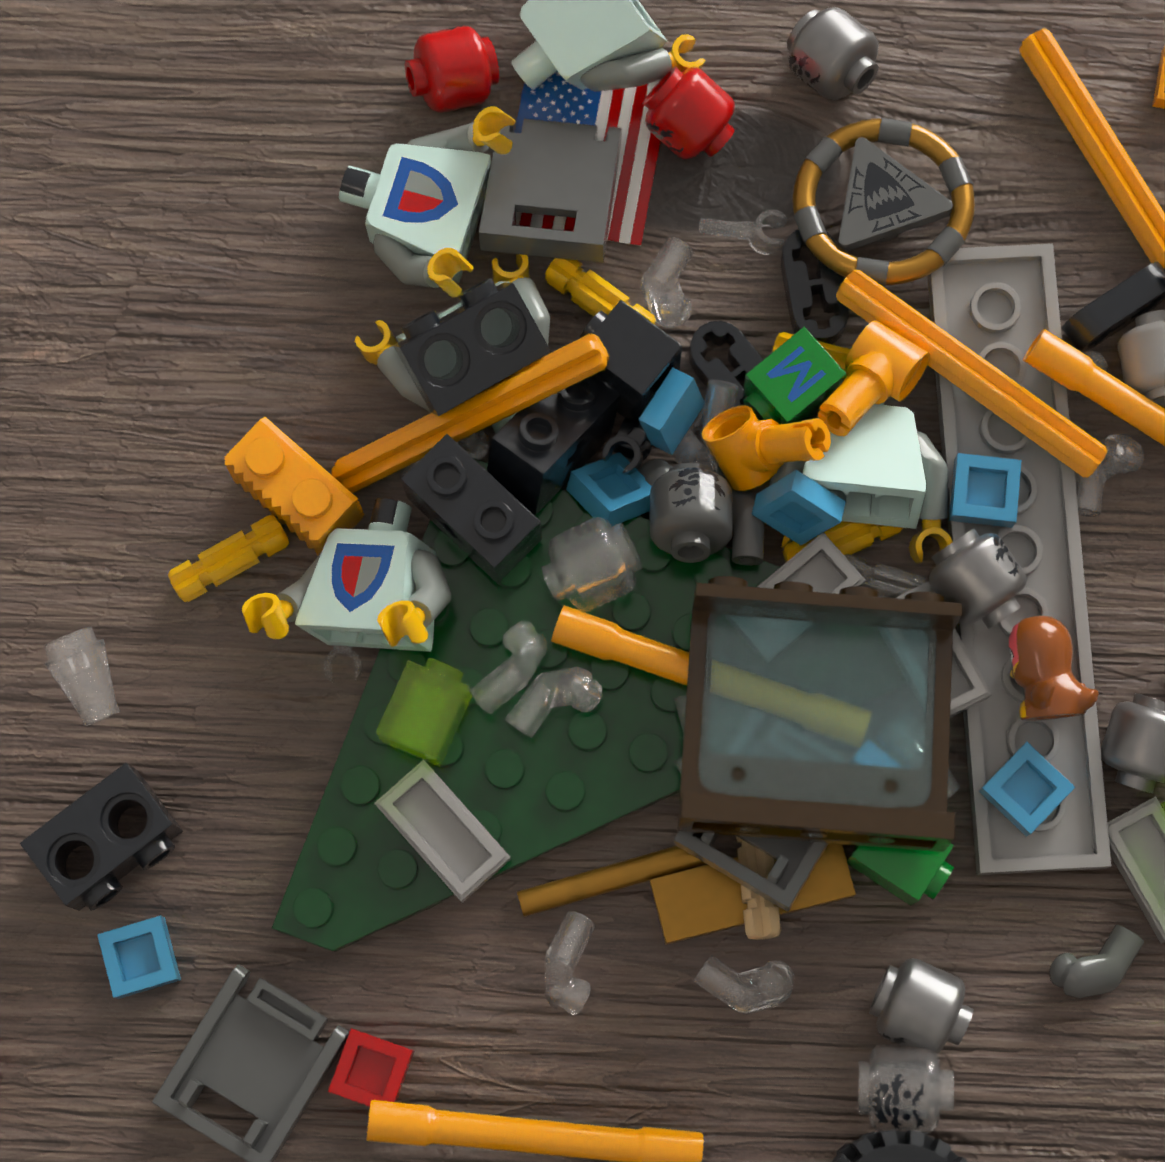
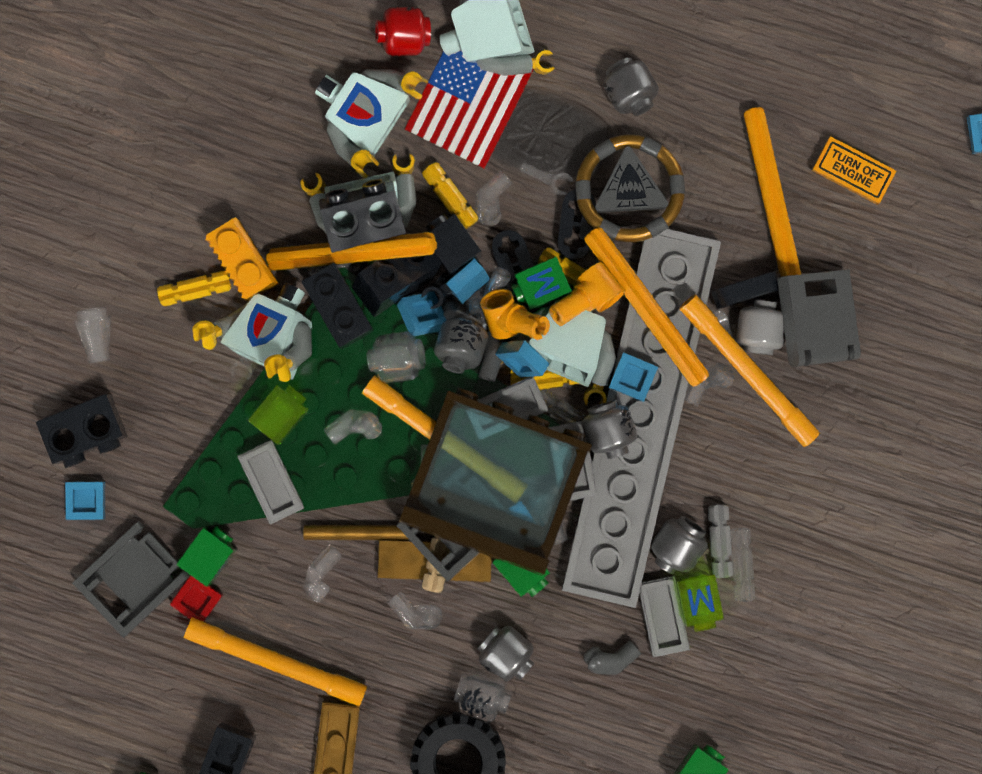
camera: 15 degrees right, 10 degrees up
clear arm [471,621,548,714] -> none
dark grey container [479,117,622,263] -> none
red head [643,67,735,160] -> none
dark azure tile [979,742,1075,837] -> none
dark orange animal [1009,616,1099,721] -> none
none -> green brick [176,526,237,587]

